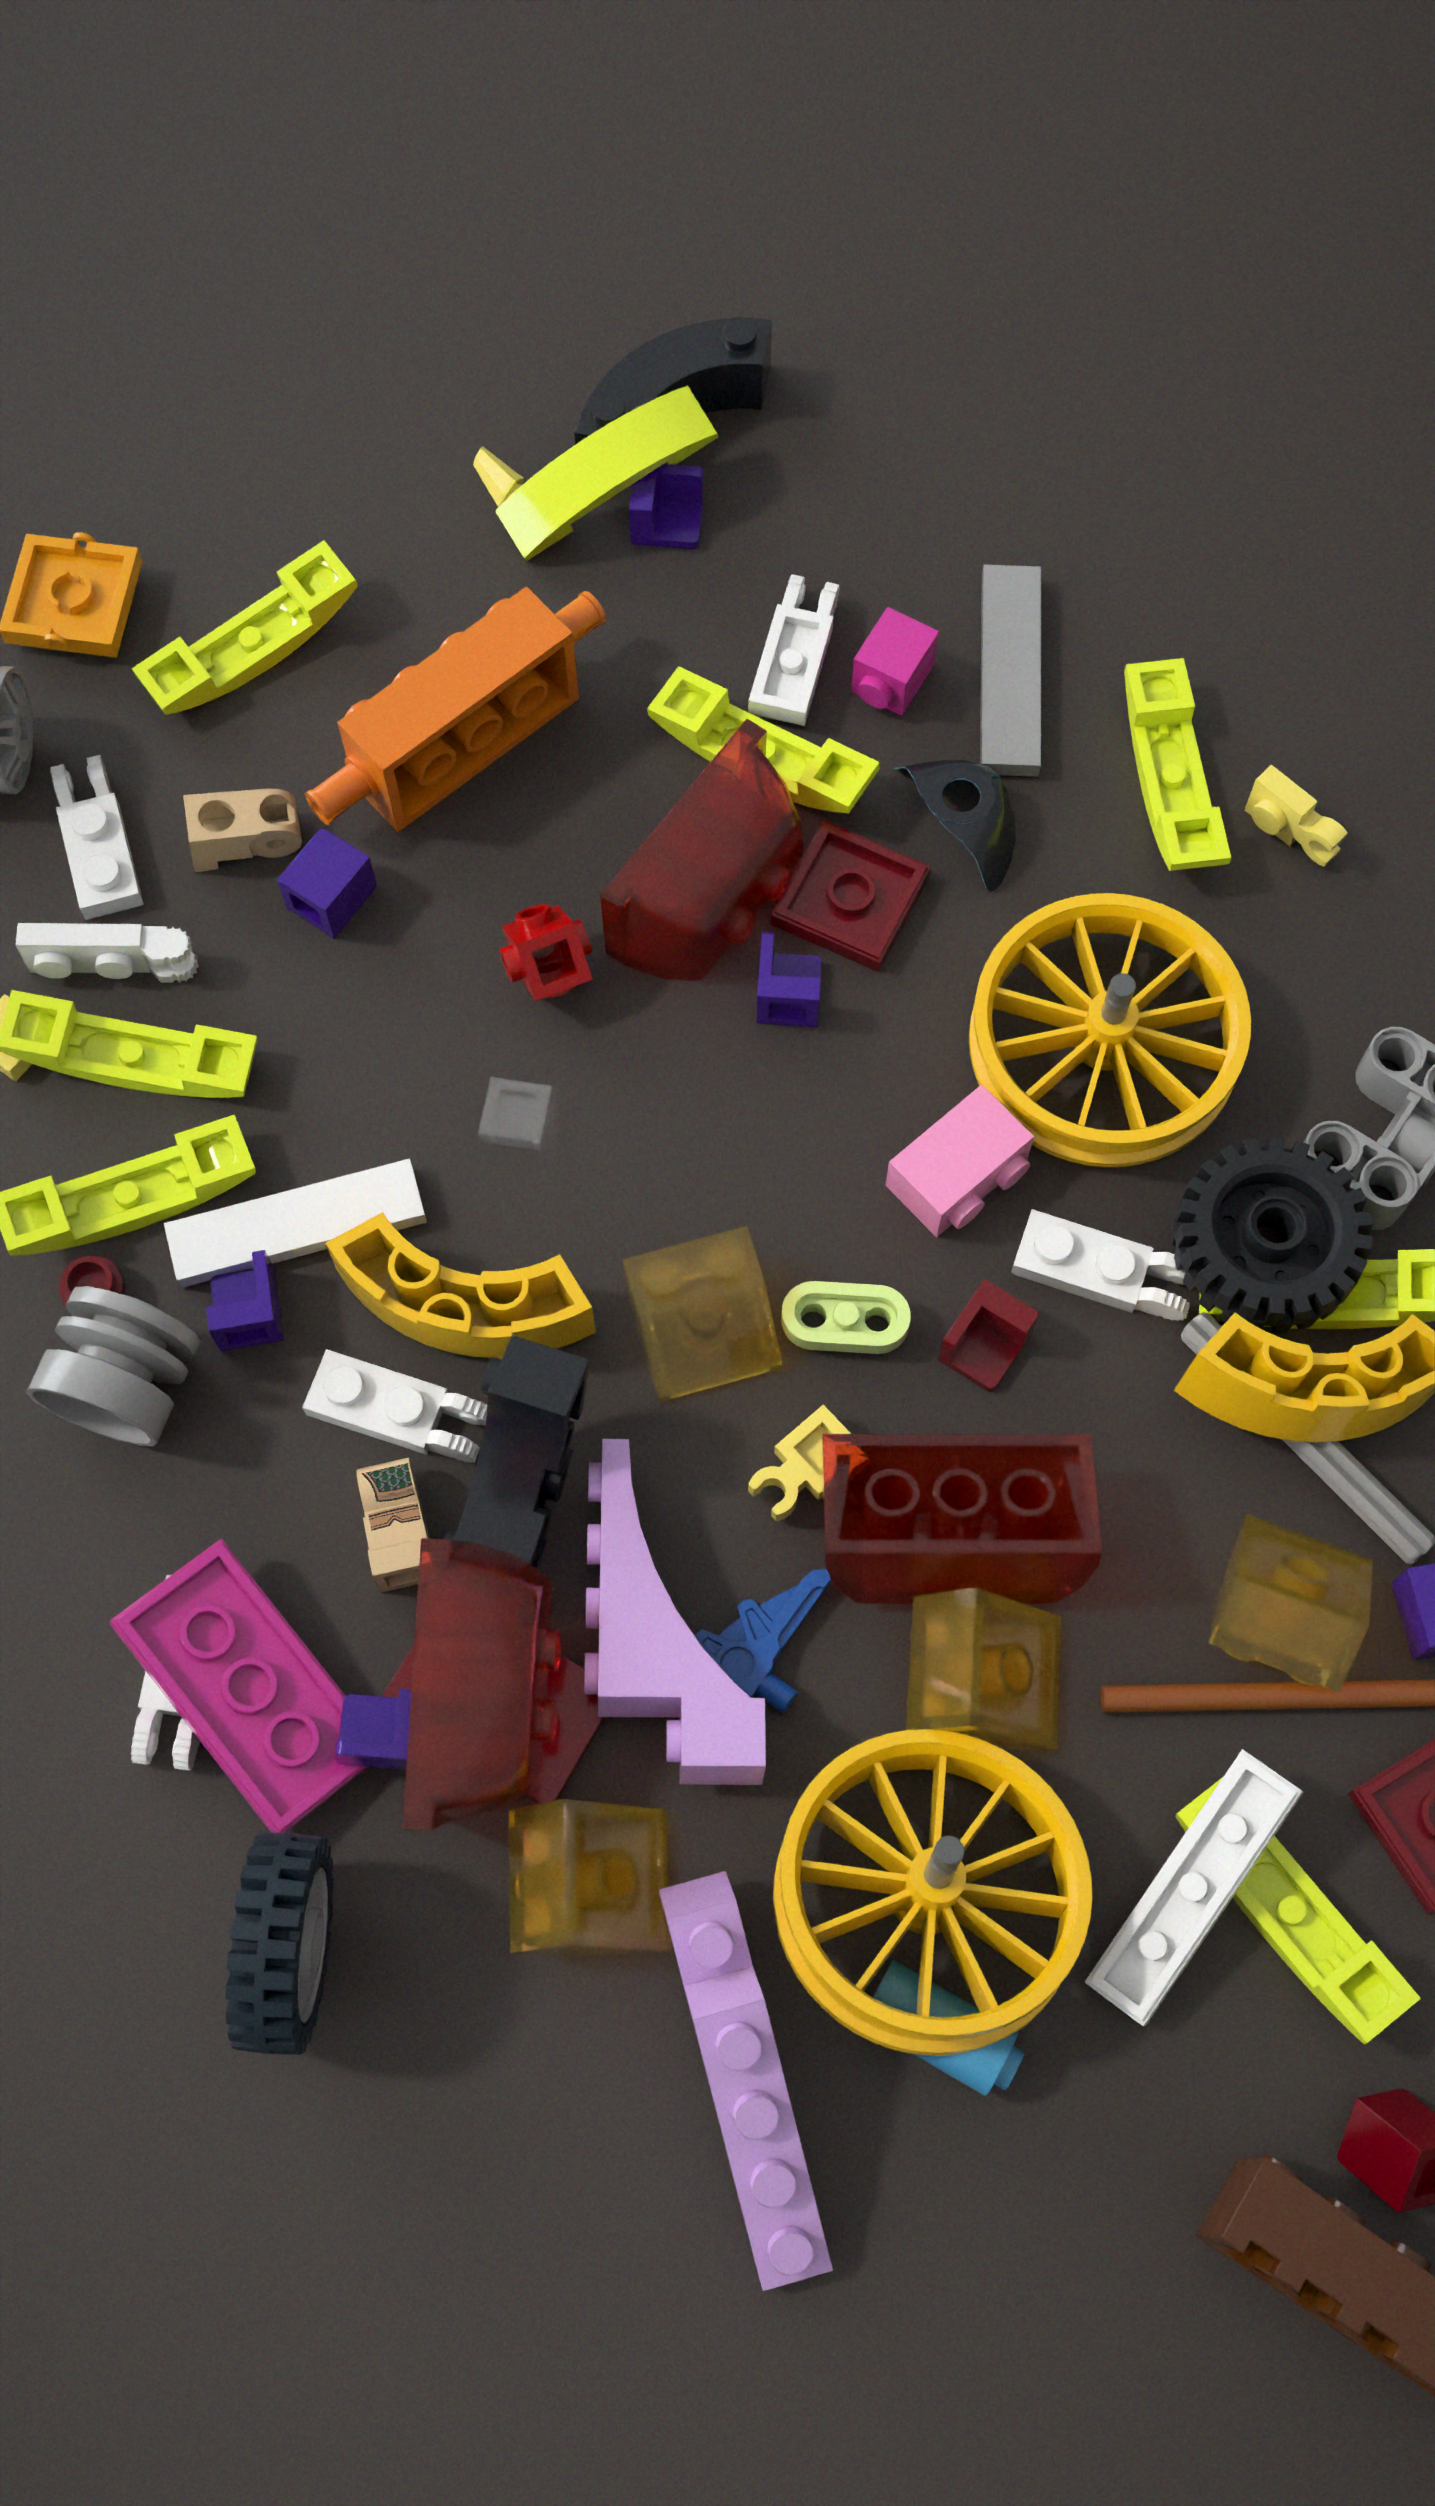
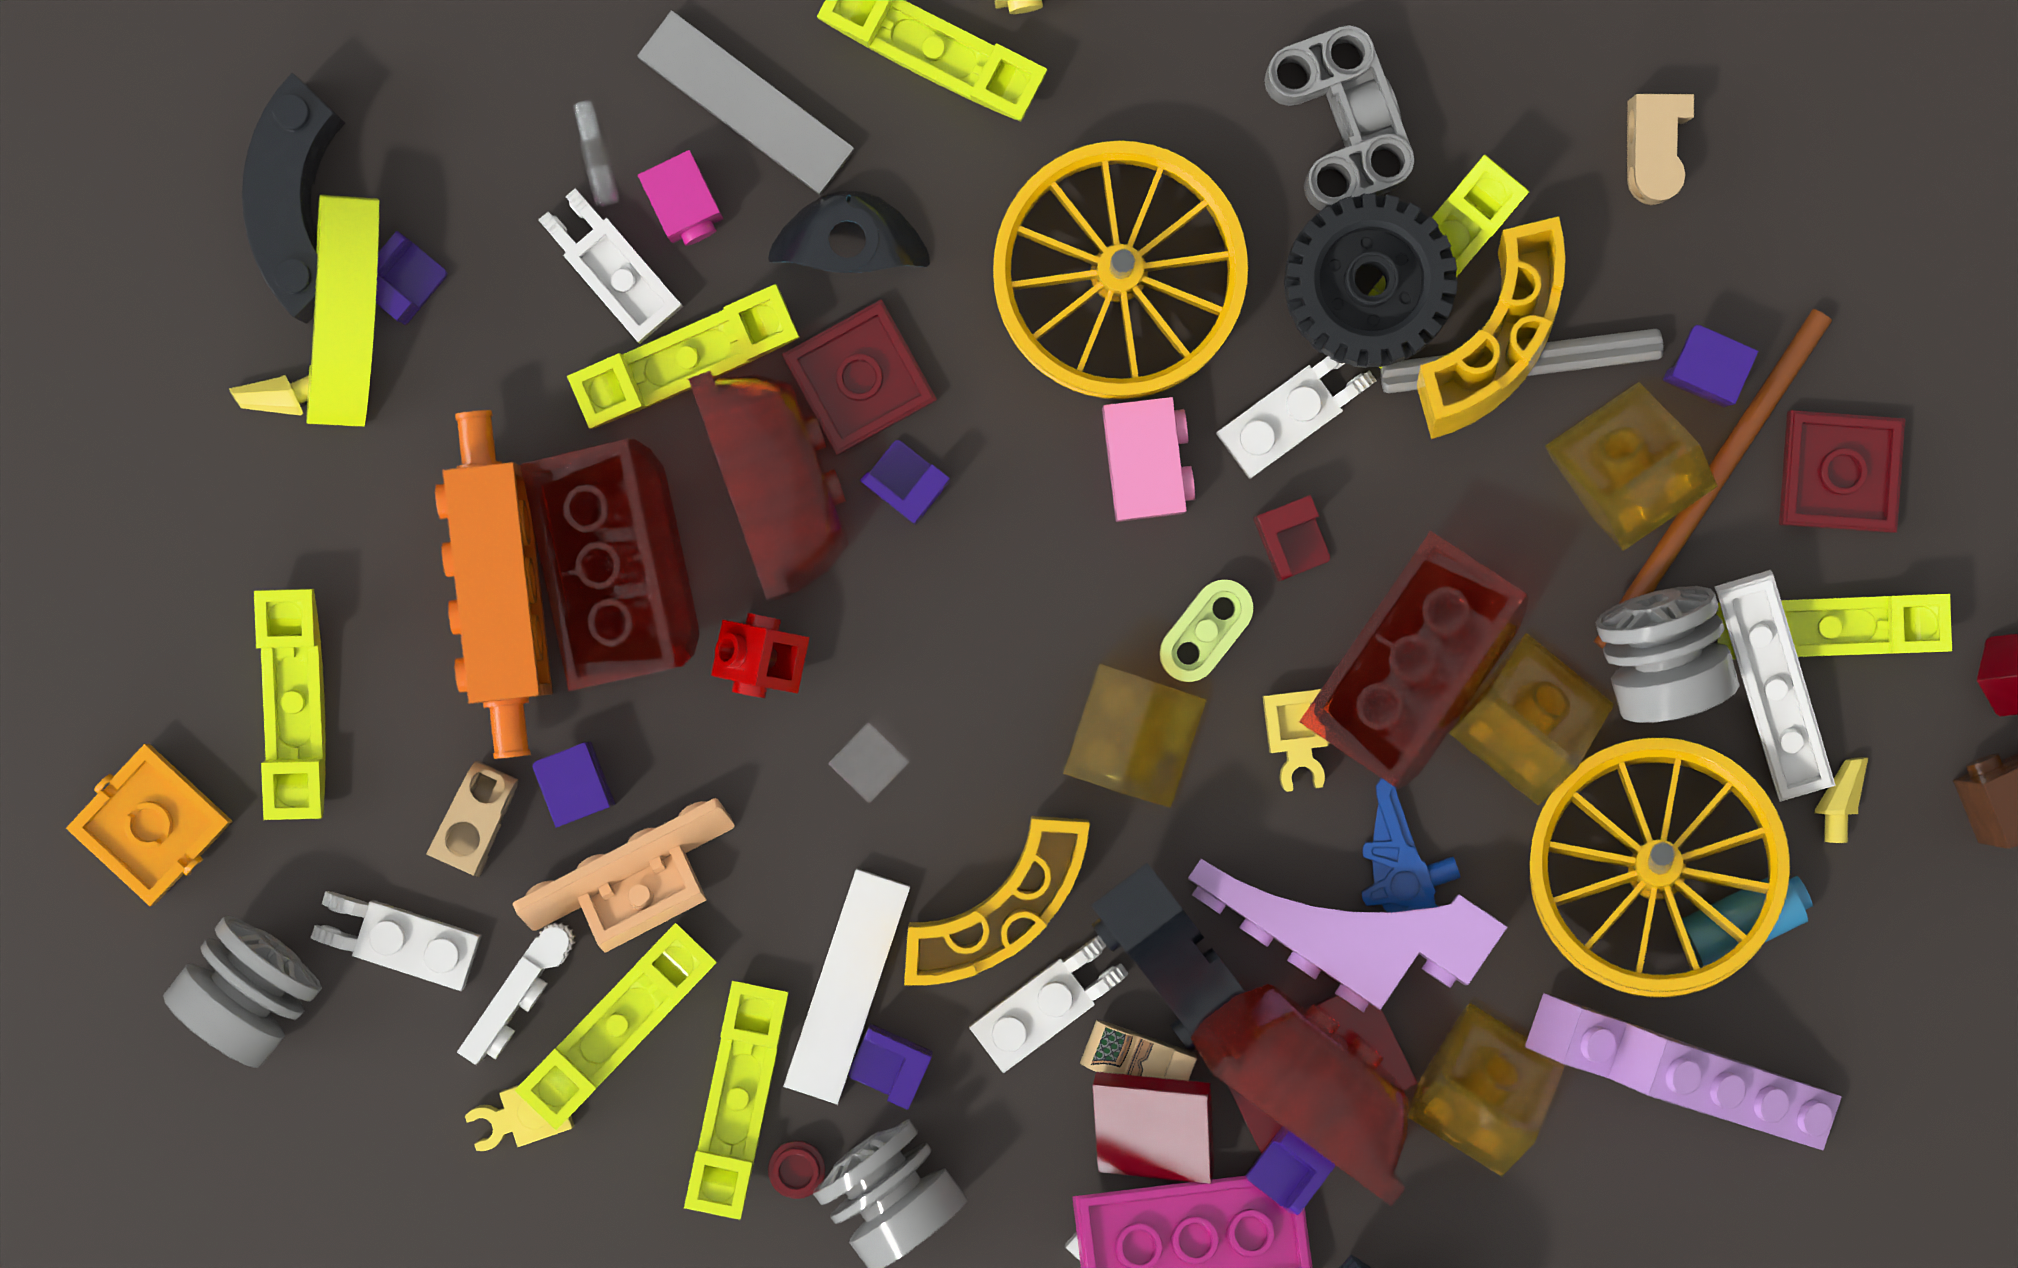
camera: 55 degrees left, 20 degrees up
none -> light nougat bracket [513,798,735,953]
none -> clear red windscreen [520,439,700,691]
none -> clear pin [573,101,620,207]
none -> tile [1092,1072,1214,1184]
none -> light grey wheel [1595,586,1739,723]
none -> light yellow bar [1815,757,1868,843]

